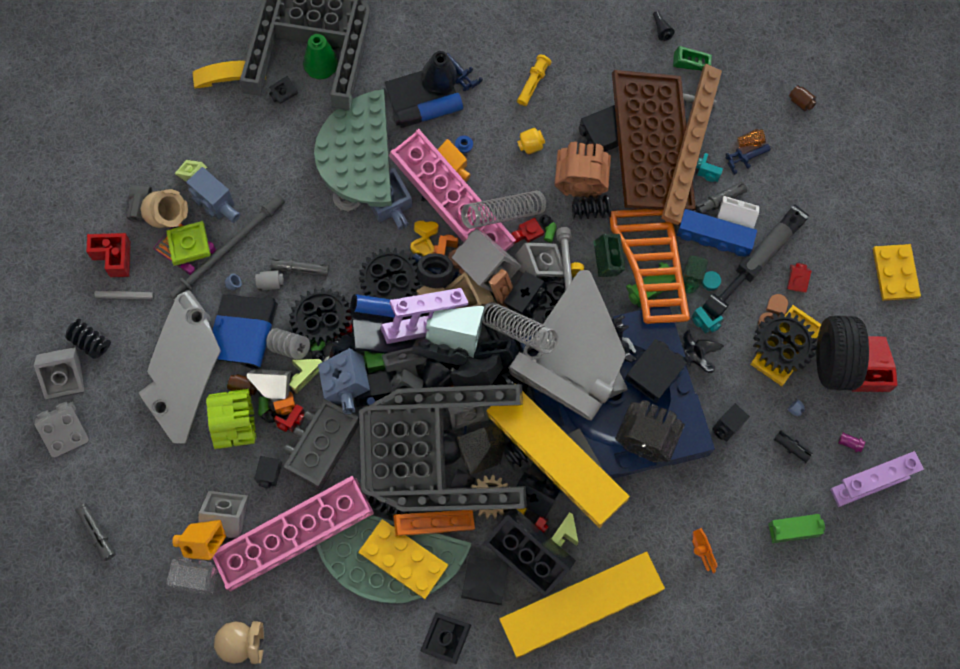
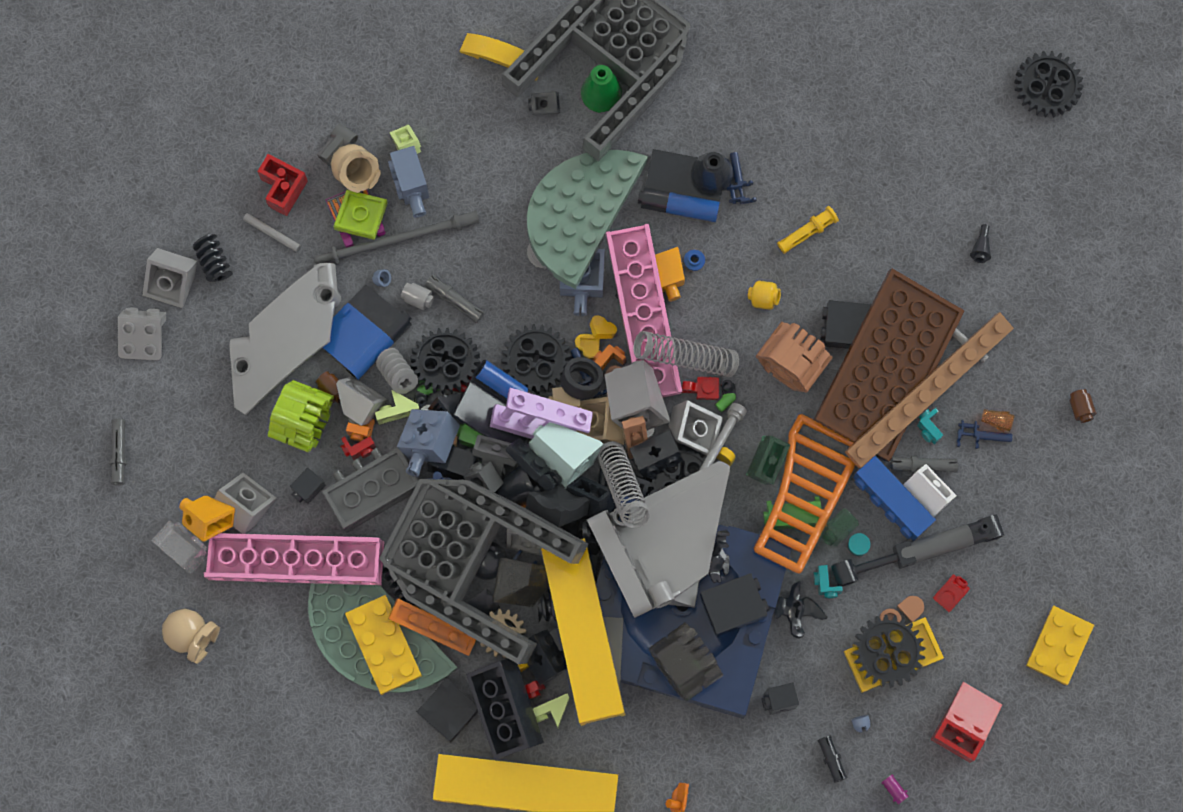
camera: 35 degrees right, 5 degrees up
arm [258,397,278,423] -> none
black slope [420,613,471,664] -> none
black piece [572,194,611,220] -> none
green slope [673,46,712,71] -> none
black tyre [816,316,869,390] -> none

